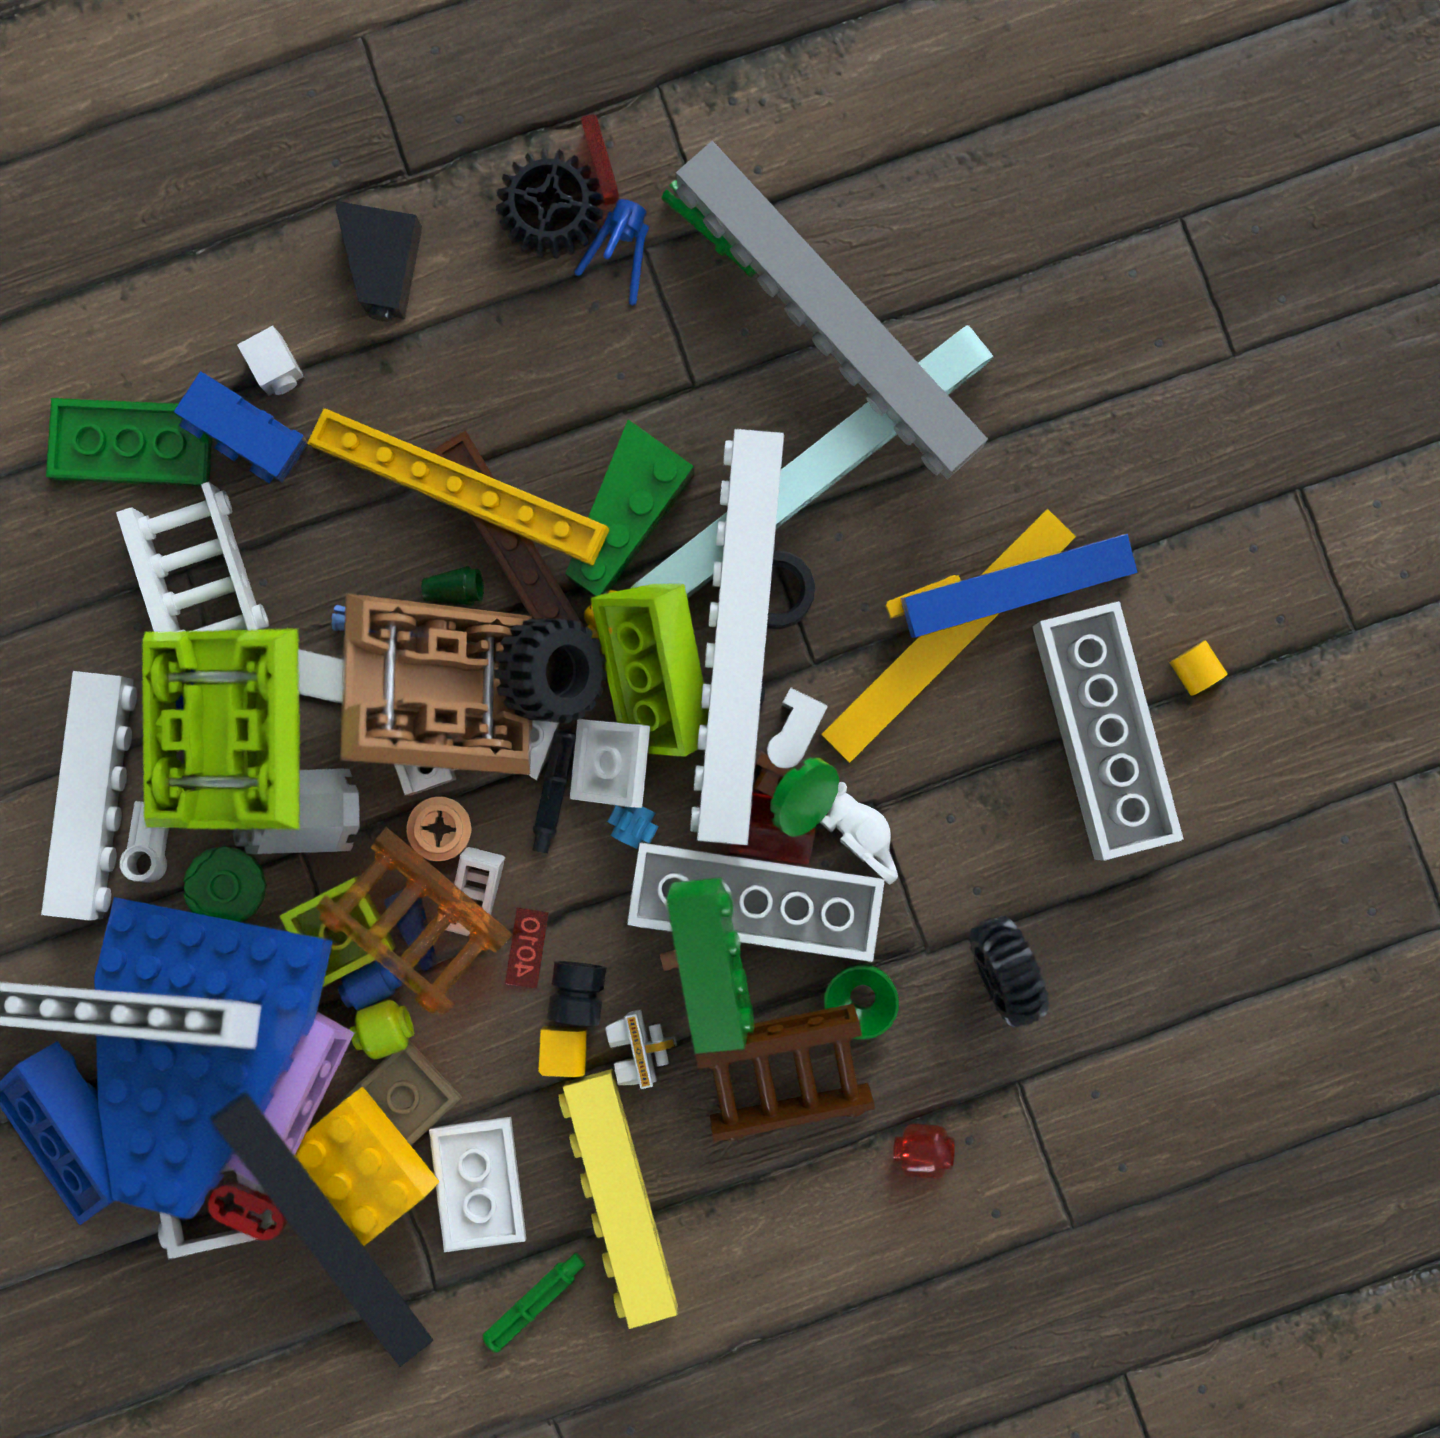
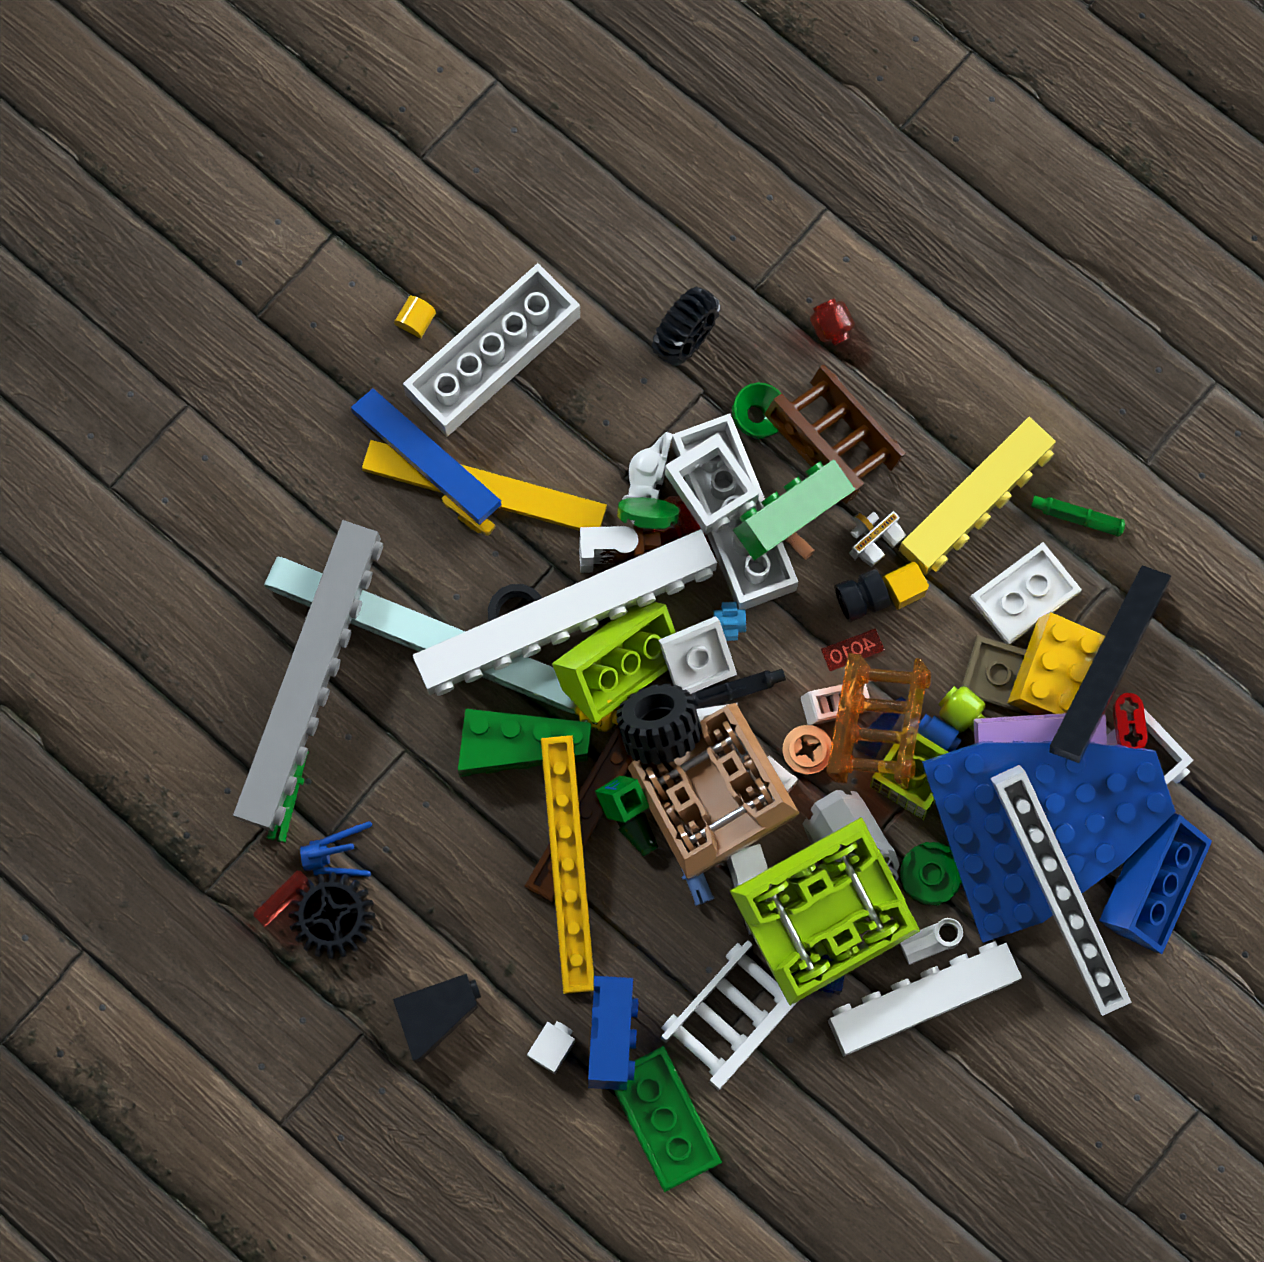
camera: 120 degrees left, 10 degrees down
none -> green brick [595,776,649,823]
none -> white window [665,433,759,535]

